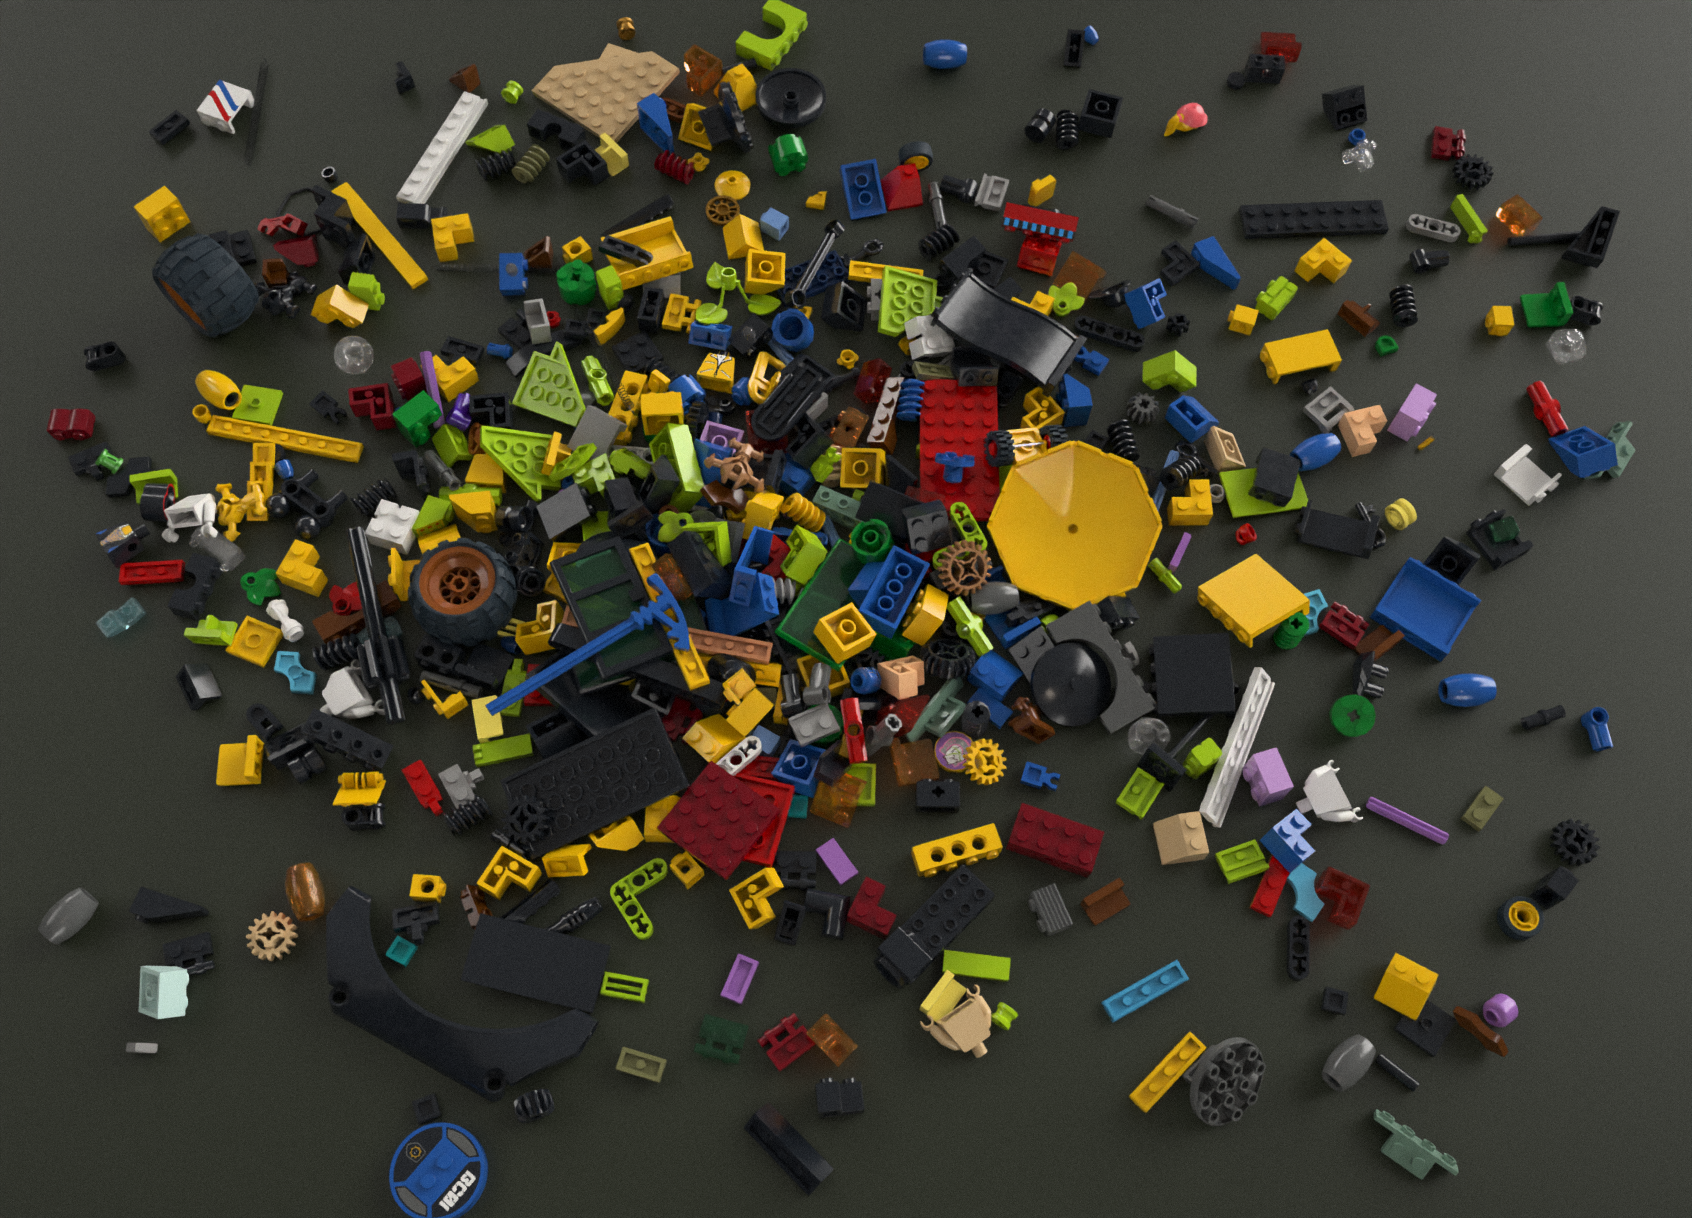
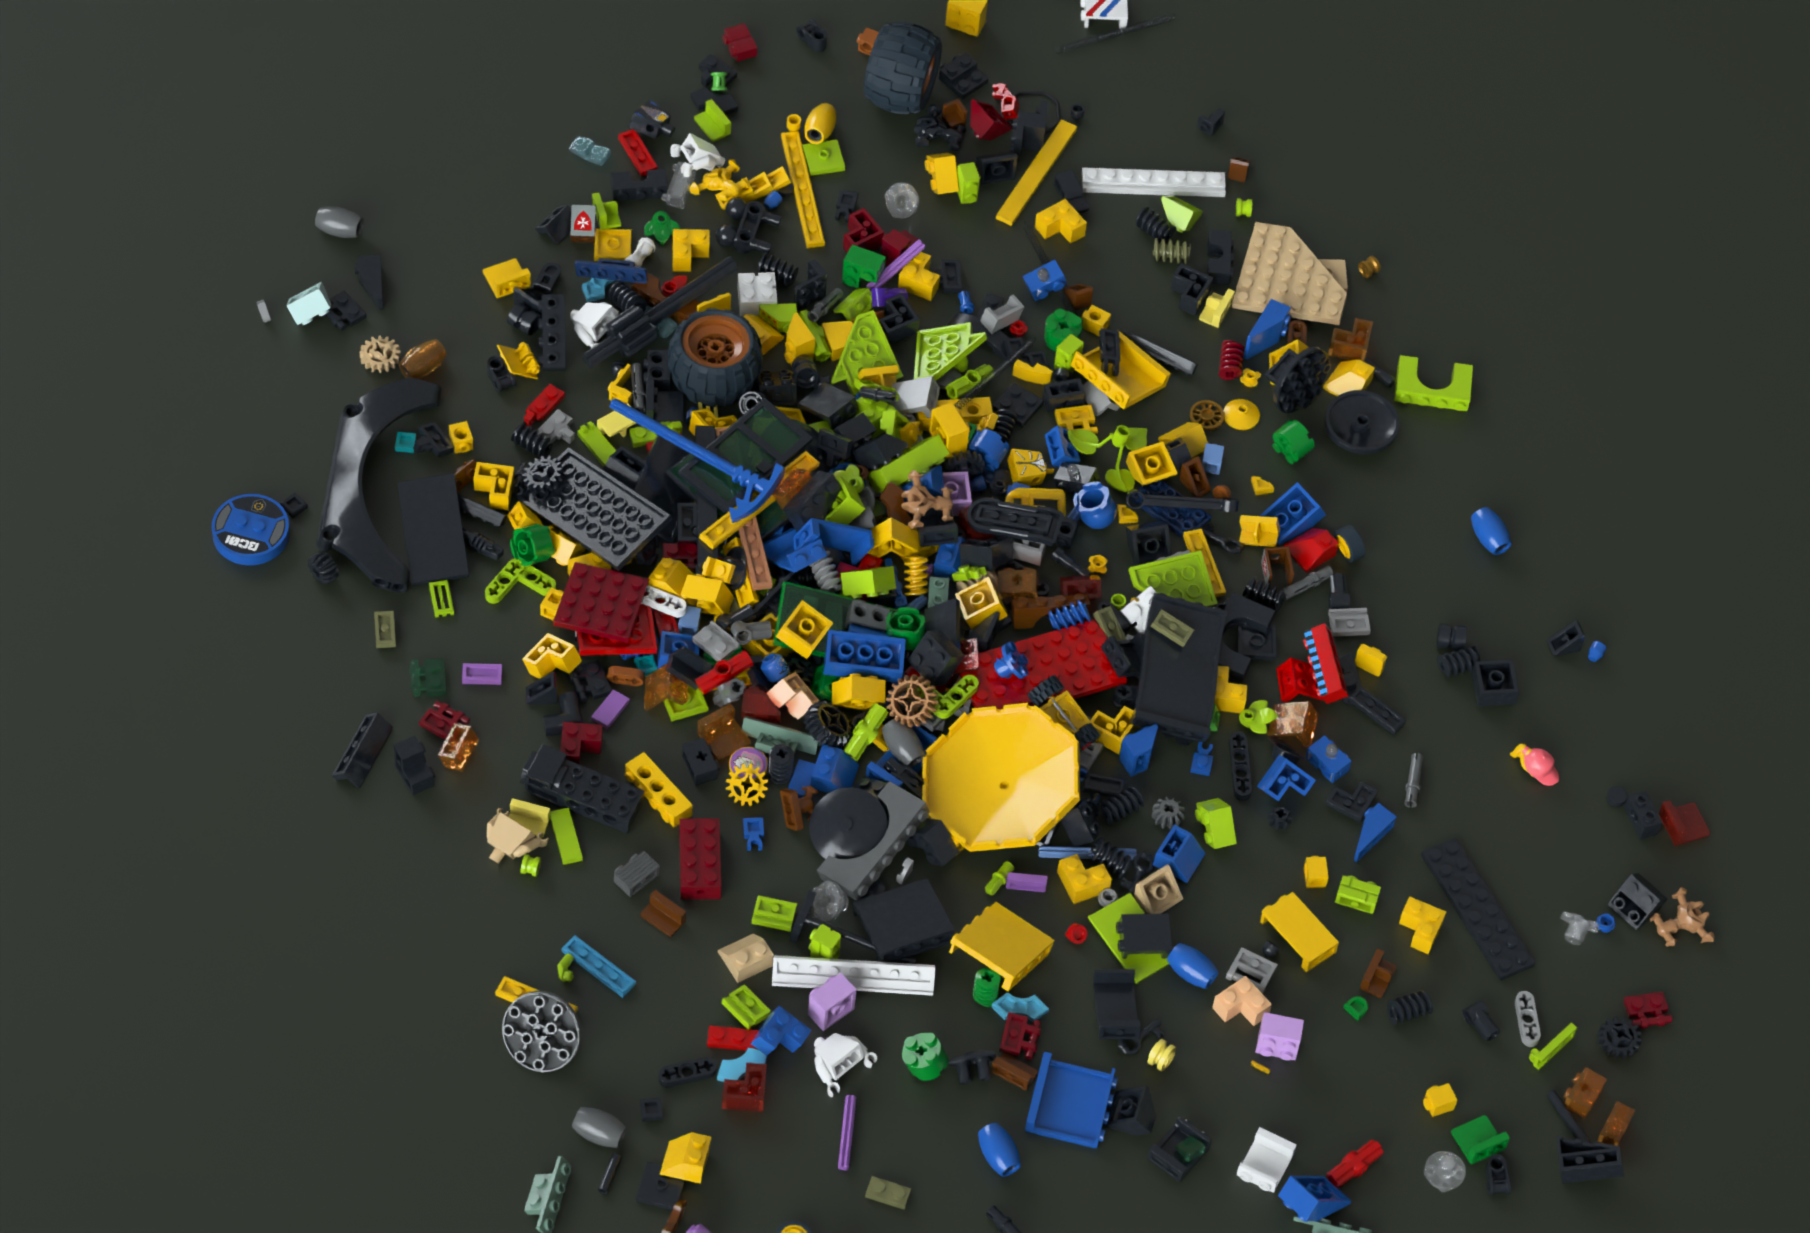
camera: 65 degrees right, 10 degrees down
black piece [140,483,175,521] -> none
none -> green brick [510,524,555,566]
none -> lime arm [557,954,574,982]
none -> piece [571,205,596,243]
none -> dark blue bracket [575,258,648,284]
none -> dark orange beam [607,666,645,686]
none -> dark grey brick [845,600,890,632]
none -> dark orange brick [857,27,879,55]
none -> black axle [859,386,896,403]
none -> yellow plate [899,421,923,448]
none -> lime hose [1110,594,1126,612]
none -> olive plate [1151,609,1194,647]
none -> black brick [1165,437,1192,470]
none -> reddish brown slope [1179,456,1211,497]
none -> dark orange plate [1213,485,1231,499]
none -> yellow panel [1239,515,1280,547]
none -> reddish brown piece [1261,547,1294,586]
none -> blue piece [1306,736,1352,784]
none -> black tile [1348,686,1406,735]
none -> clear orange brick [1597,1101,1635,1146]
none -> medium nougat piece [1650,887,1715,947]

